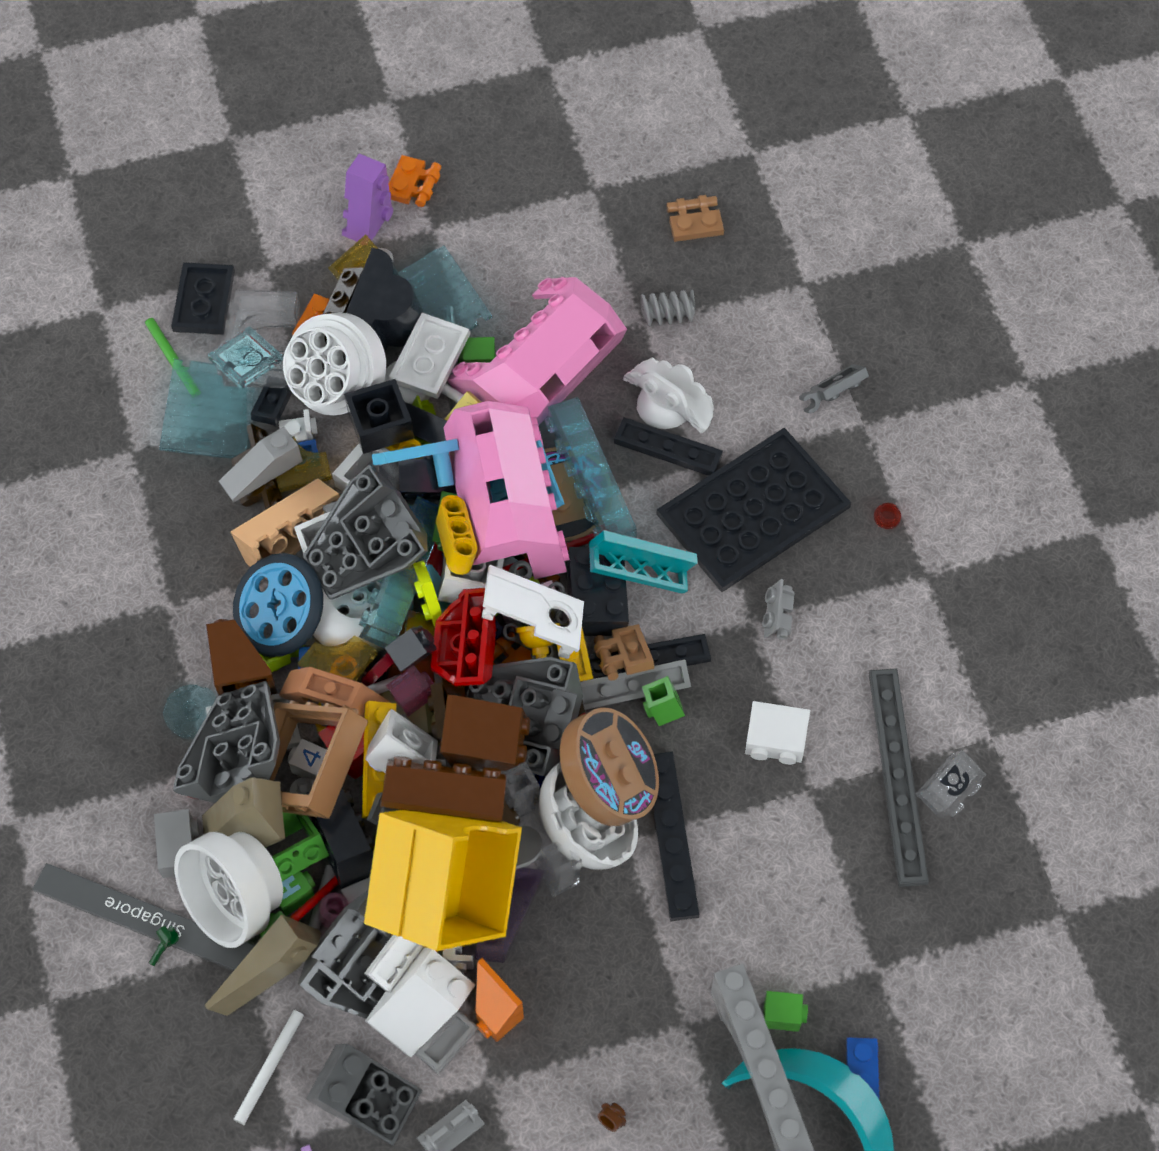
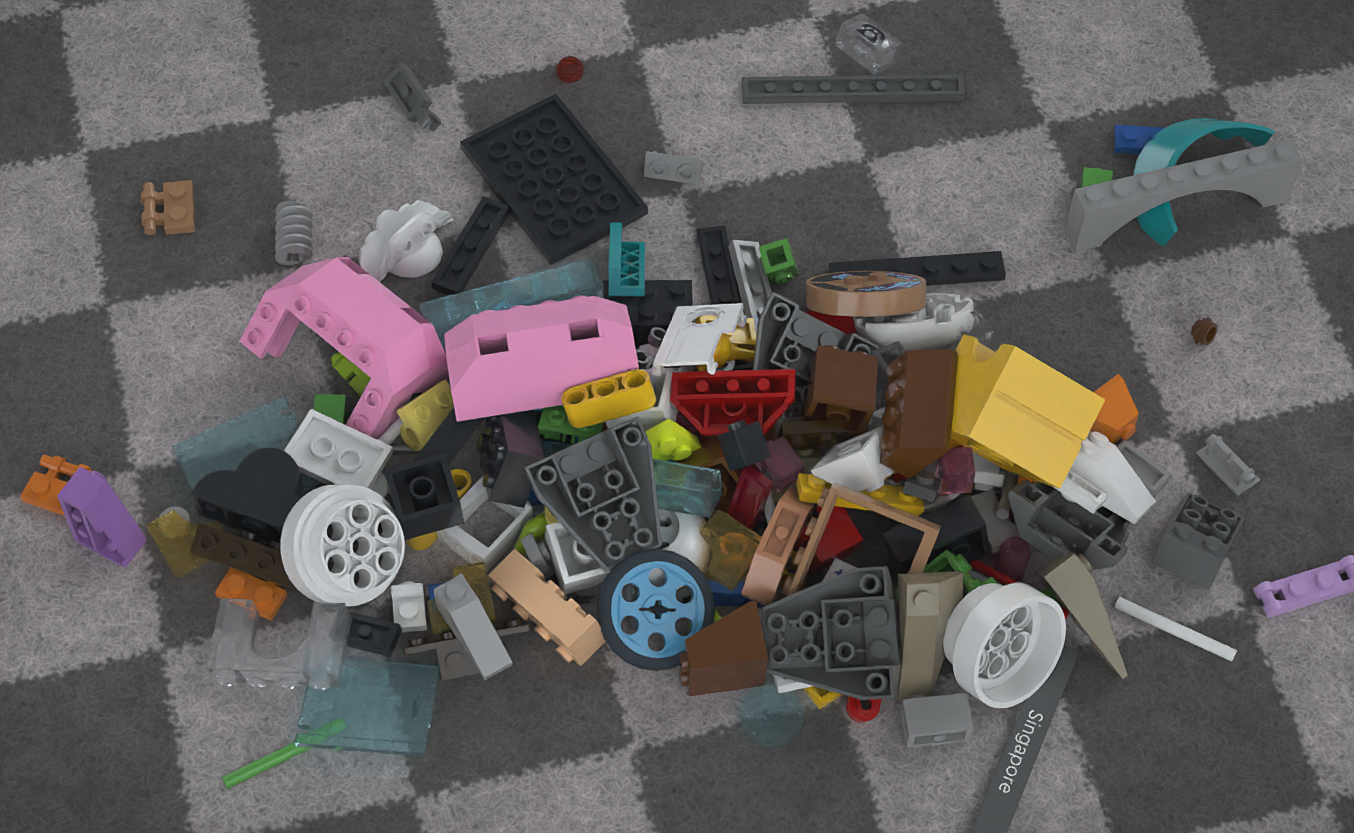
camera: 90 degrees left, 5 degrees down
dark green hand [149,925,179,966] -> none
black plate [171,262,235,335] -> none
clear light blue tile [208,326,283,389] -> none
medium azure piece [372,439,459,487] -> none
medium nougat plate [594,624,654,681] -> none
white slope [745,701,810,765] -> none

